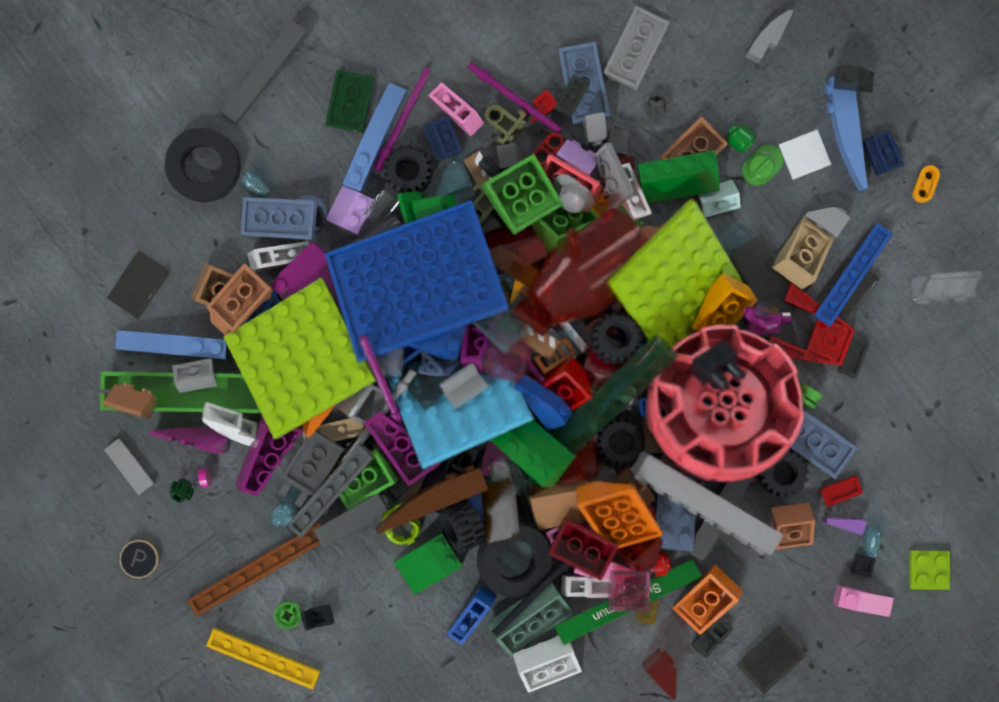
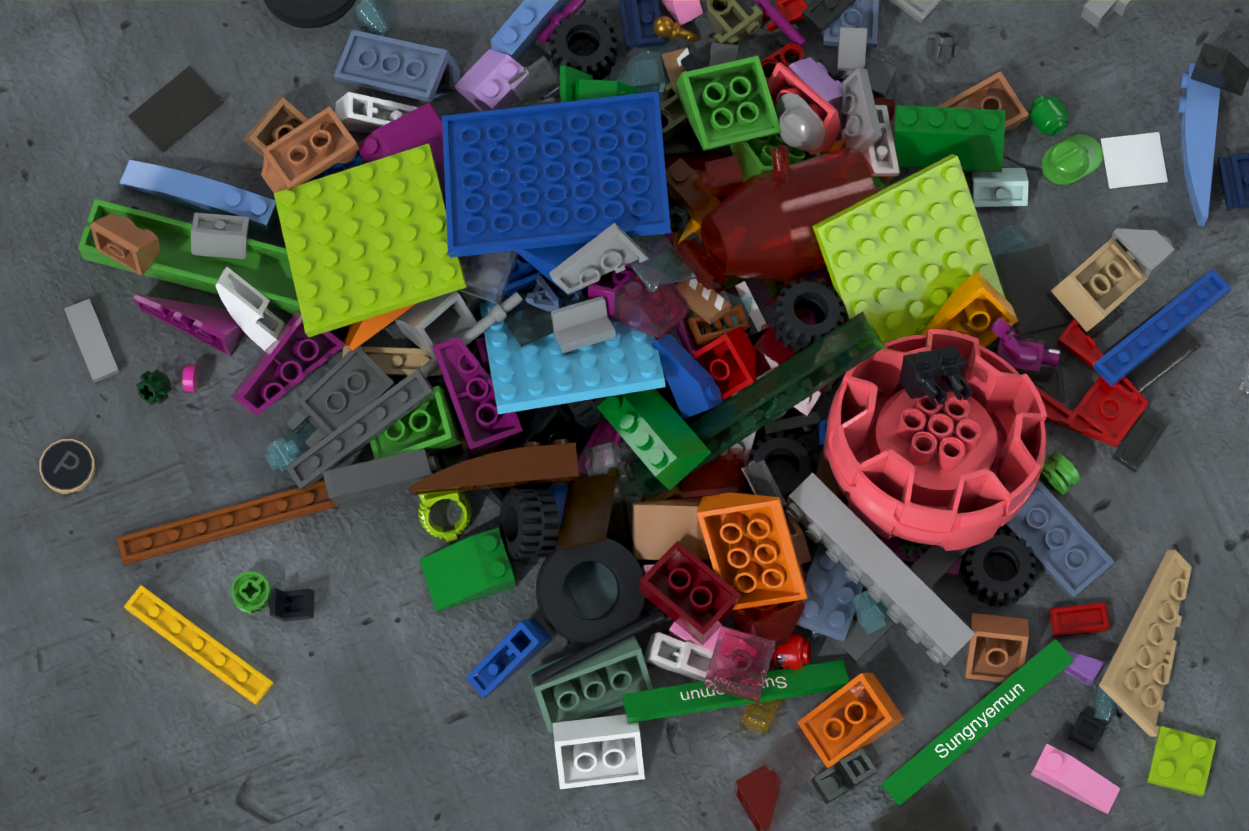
camera: 15 degrees right, 15 degrees down
magenta bar [359,335,406,430] -> none
none -> light grey wing [549,223,649,294]
none -> pearl gold bar [653,16,700,42]
none -> clear piece [741,460,787,506]
none -> clear light blue cone [851,591,887,636]
none -> green tile [881,639,1074,807]
none -> tan wing [1099,550,1192,737]

